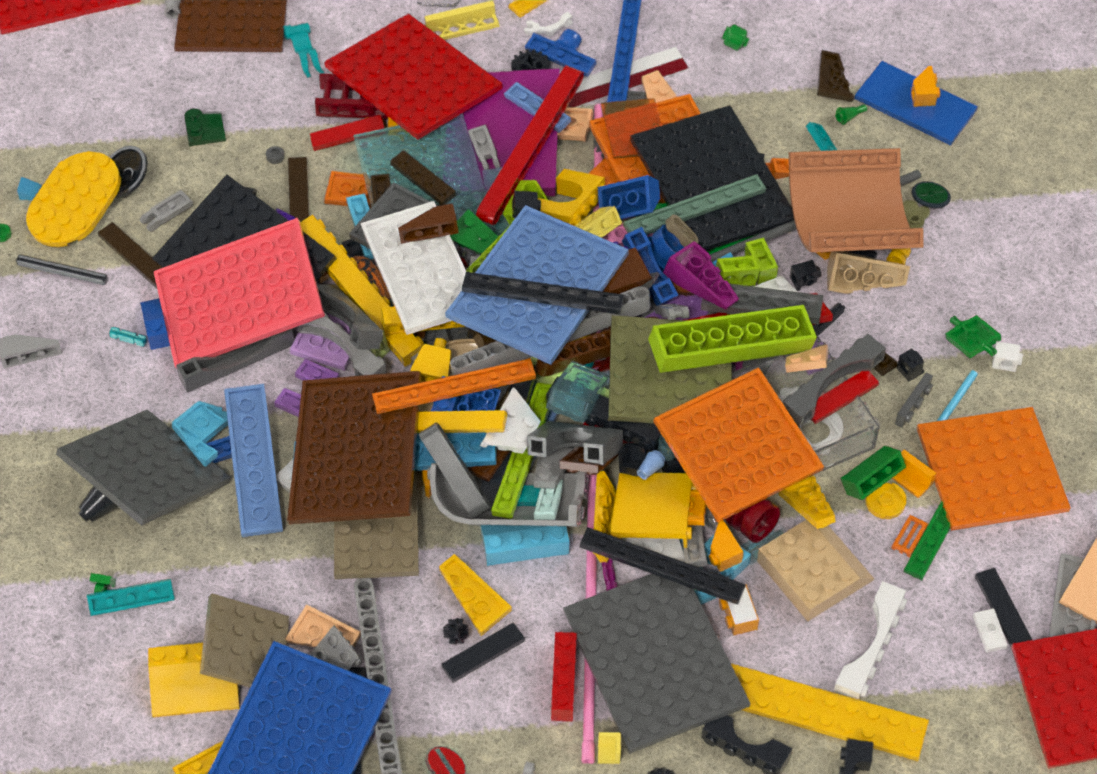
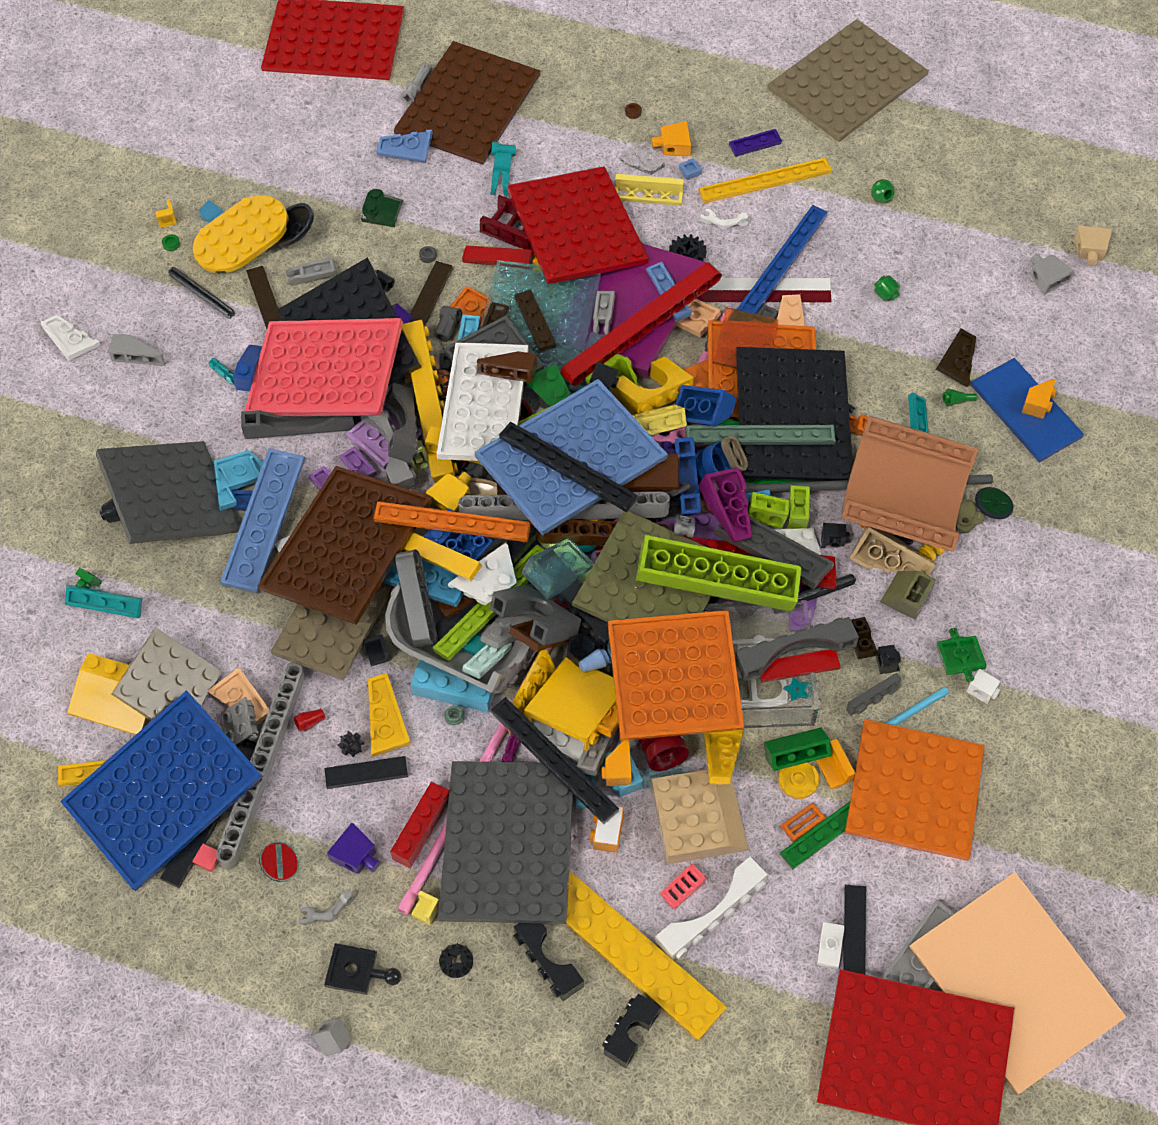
camera: 25 degrees right, 5 degrees up
blue plate [525,29,597,77] -> none
light nougat wing [785,345,829,373] -> none
none -> red cone [294,708,325,732]
none -> dark purple torso [327,823,380,874]
none -> black panel [364,634,390,667]
none -> medium blue wing [376,129,433,163]
none -> dark grey piece [434,306,462,342]
none -> sand green plate [444,706,464,725]
none -> coral slope [660,864,706,910]
none -> teal plate [783,677,809,701]
none -> olive slope [880,571,936,620]

